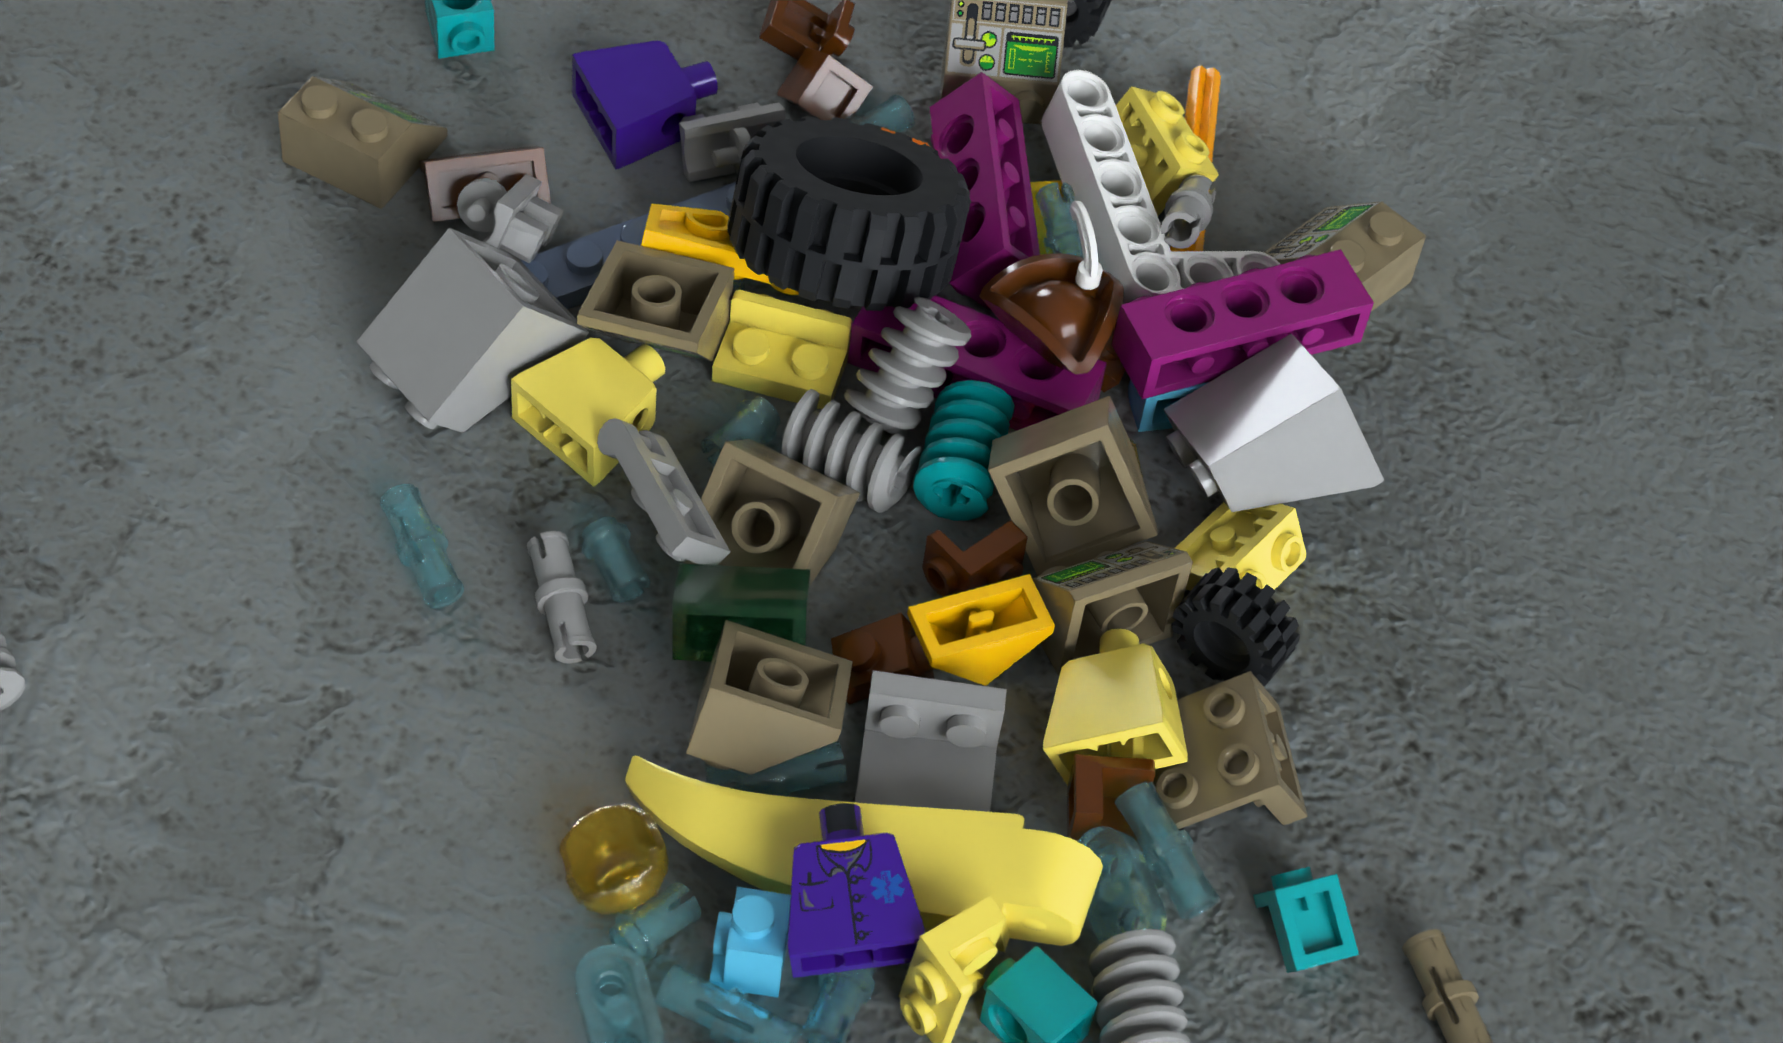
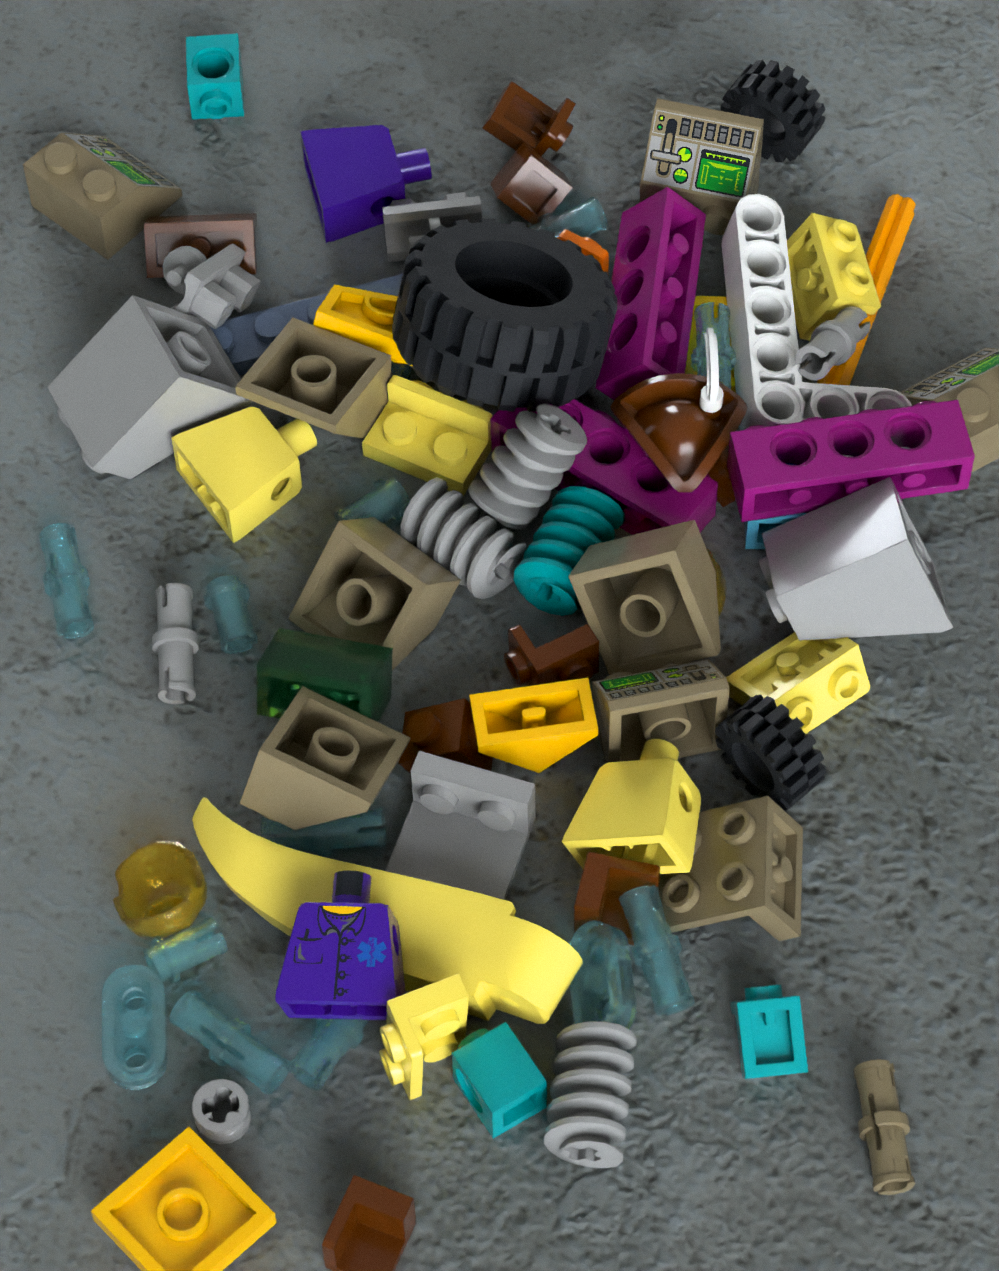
camera: 20 degrees right, 5 degrees up
light grey plate [597,418,731,569] -> none
medium azure brick [709,887,791,998] -> none

